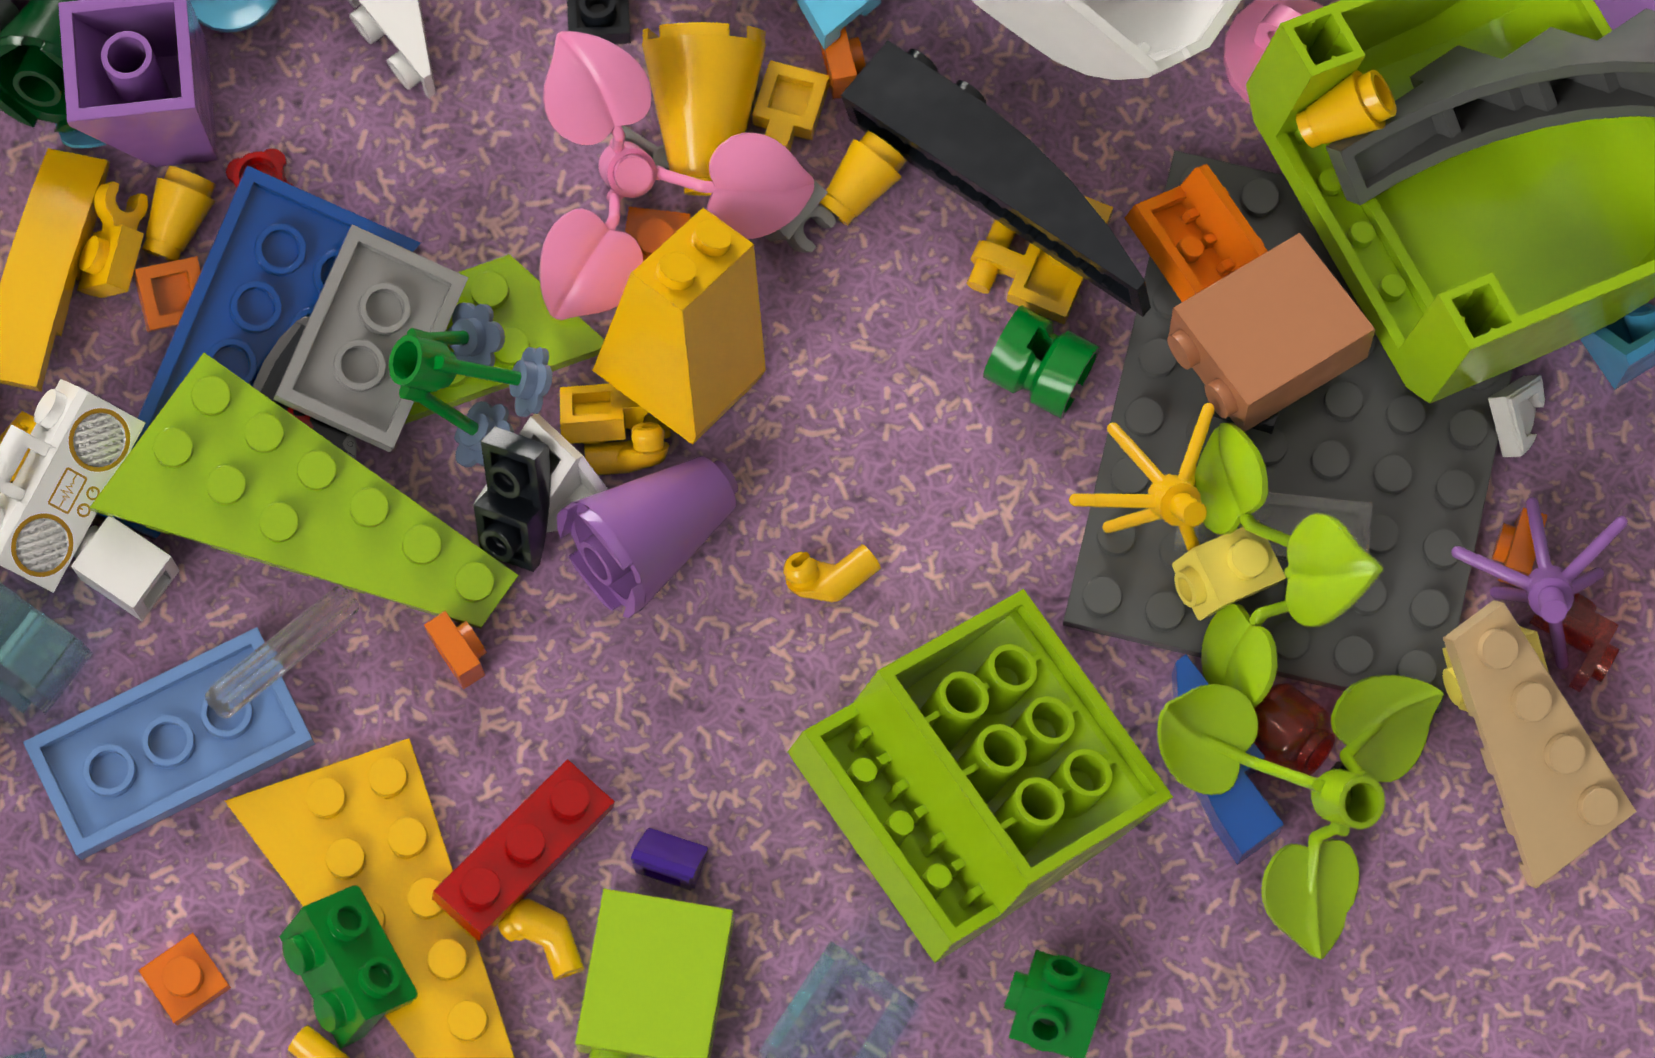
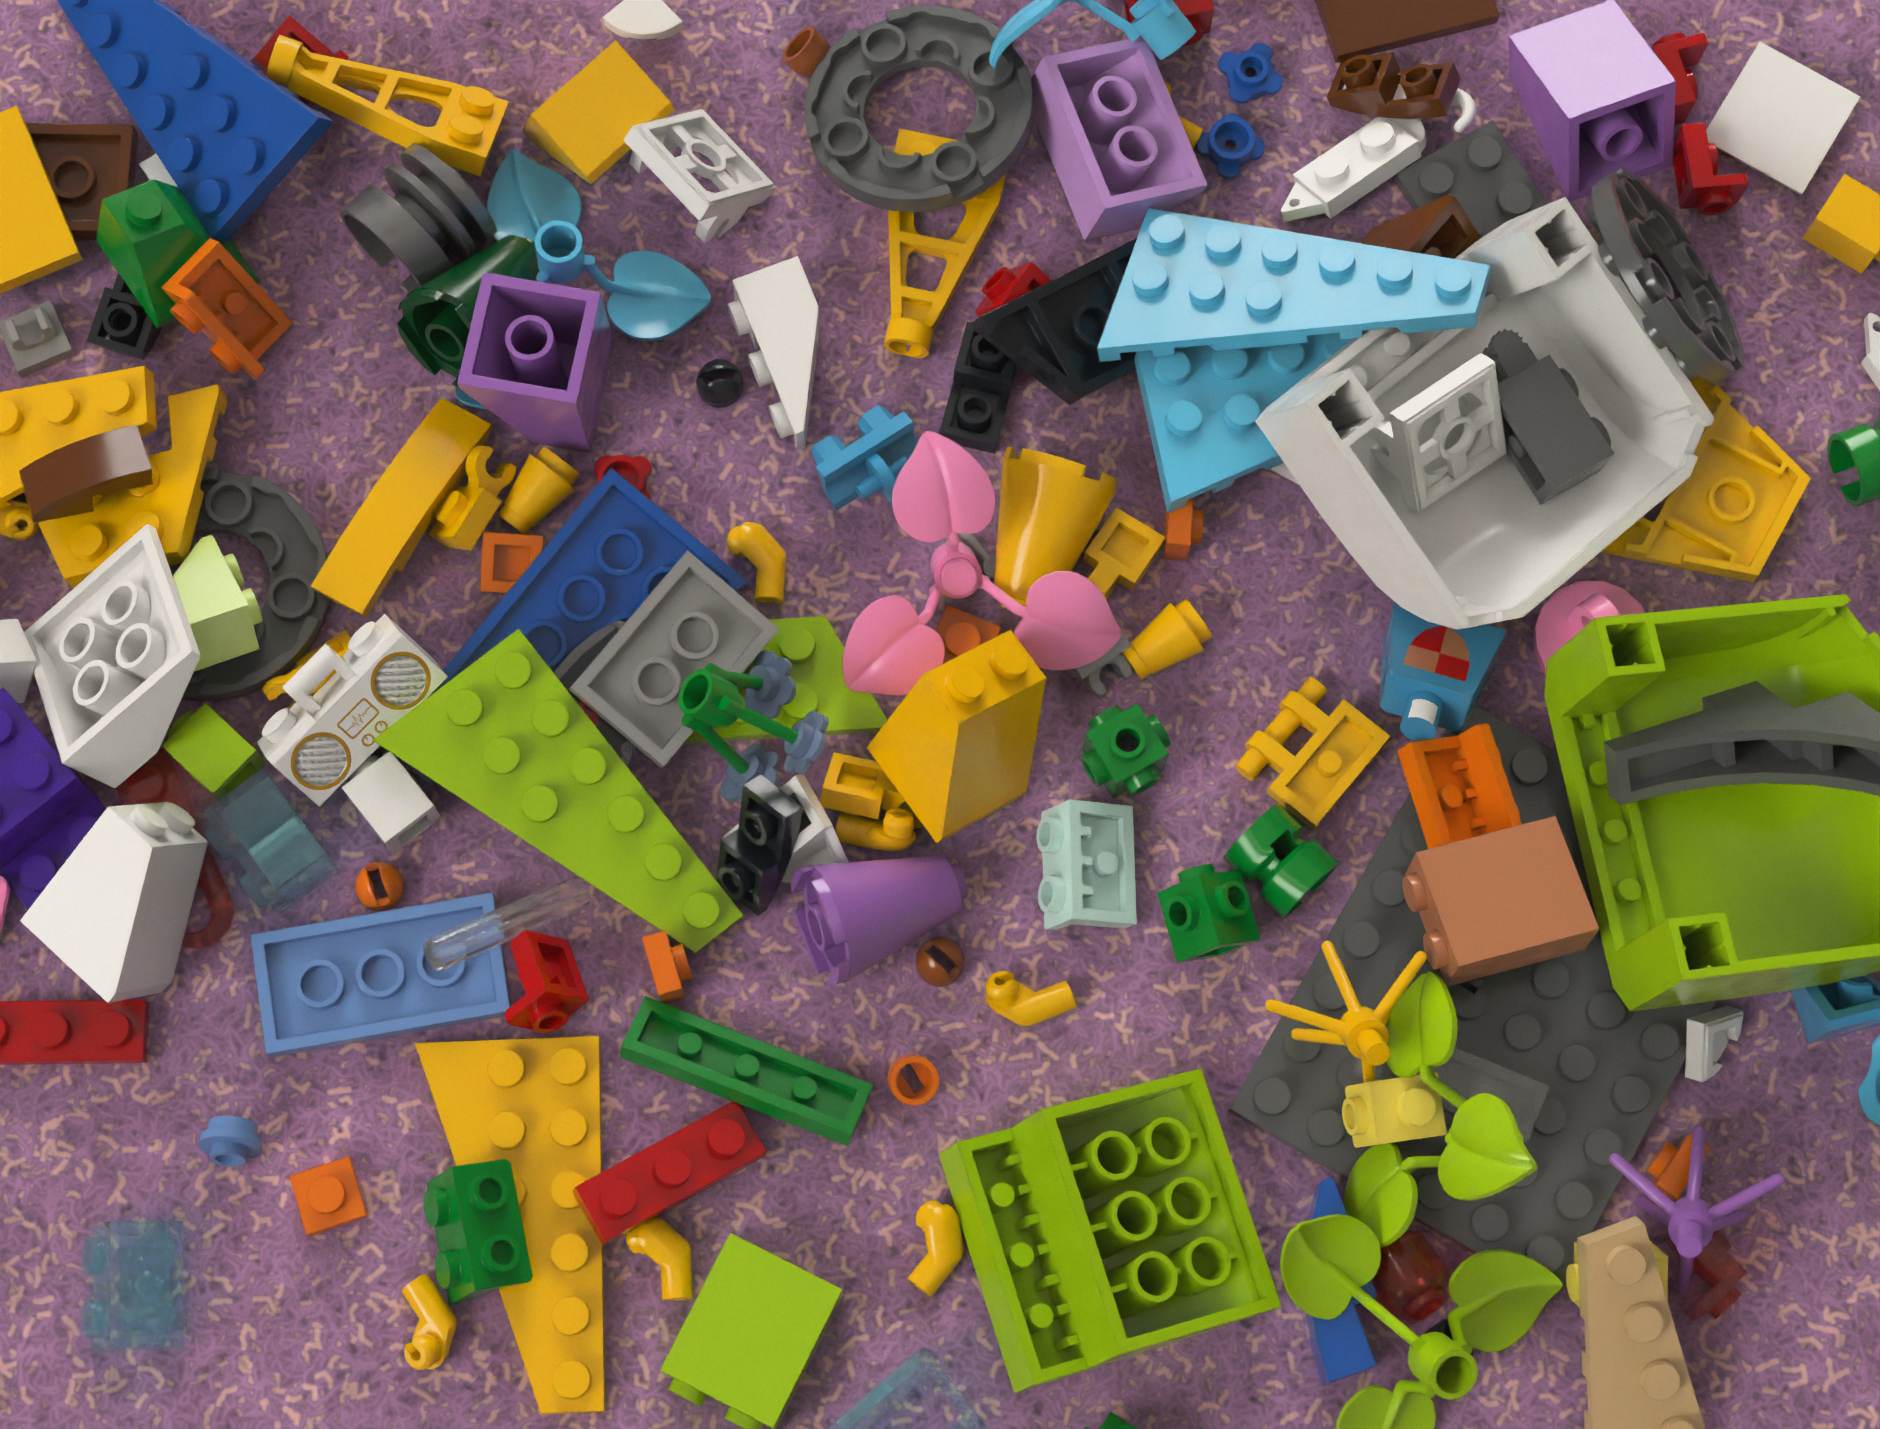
camera: 15 degrees right, 0 degrees up
dark purple slope [631,828,708,891] -> none
black slope [841,40,1151,317] -> none
yellow cone [1296,69,1397,148] -> none
none -> medium blue plate [198,1115,262,1167]
none -> orange hinge [355,862,405,911]
none -> red bracket [504,930,589,1033]
none -> green plate [620,996,873,1146]
none -> black hinge [696,359,743,408]
none -> yellow arm [726,521,787,604]
none -> dark azure hips [811,405,918,511]
none -> orange hinge [887,1054,939,1105]
none -> yellow arm [907,1200,964,1298]
none -> dark orange hinge [916,937,964,987]
none -> light aqua bracket [1036,799,1137,930]
none -> green brick [1080,703,1171,799]
none -> green brick [1157,864,1261,963]
none -> dark azure torso [1379,602,1506,741]

